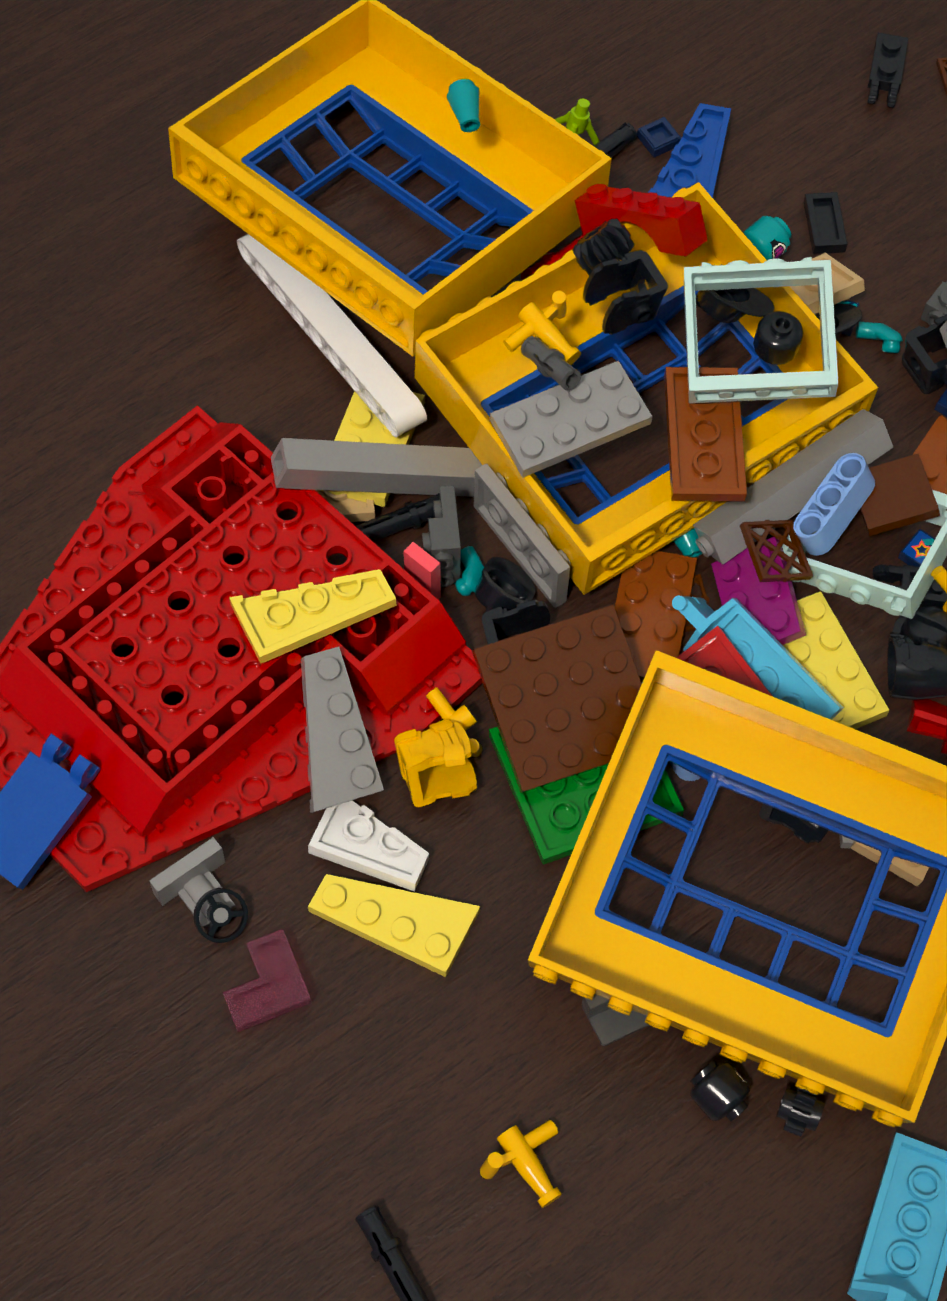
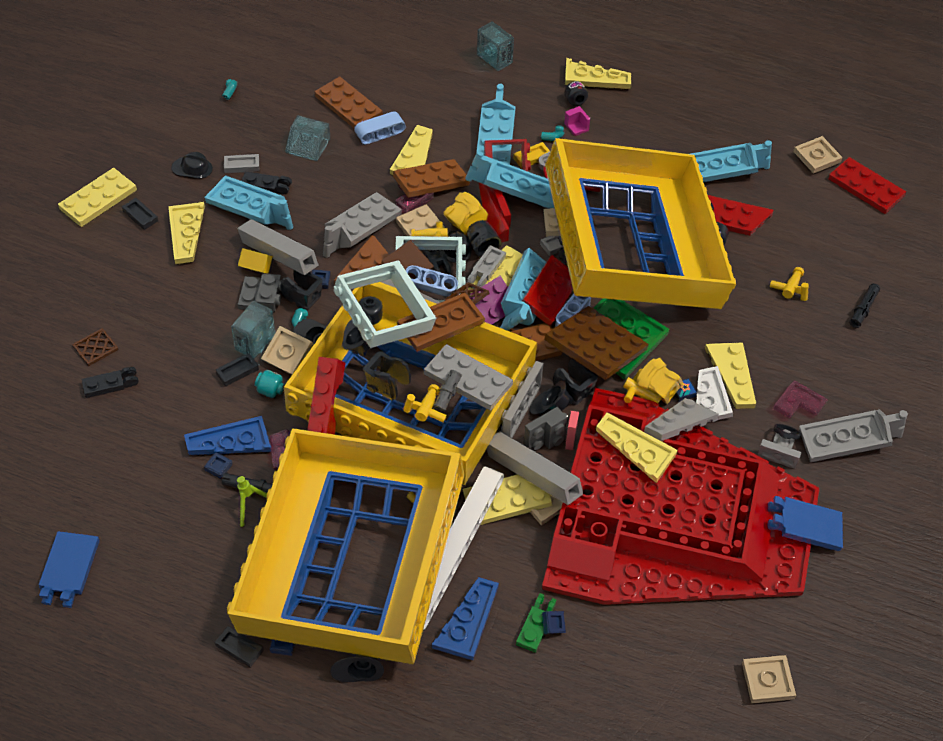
camera: 120 degrees left, 10 degrees down
teal cone [447,79,481,132] -> none
black gear [572,219,634,275] -> none
none -> clear light blue brick [231,301,276,358]
none -> blue wing [432,577,499,660]
none -> light grey hinge [466,246,506,287]
none -> green hinge [516,593,557,653]
none -> dark blue tile [542,611,566,634]
none -> tile [675,378,697,402]
none -> red wing [708,195,774,236]
none -> light grey hinge [799,409,908,462]

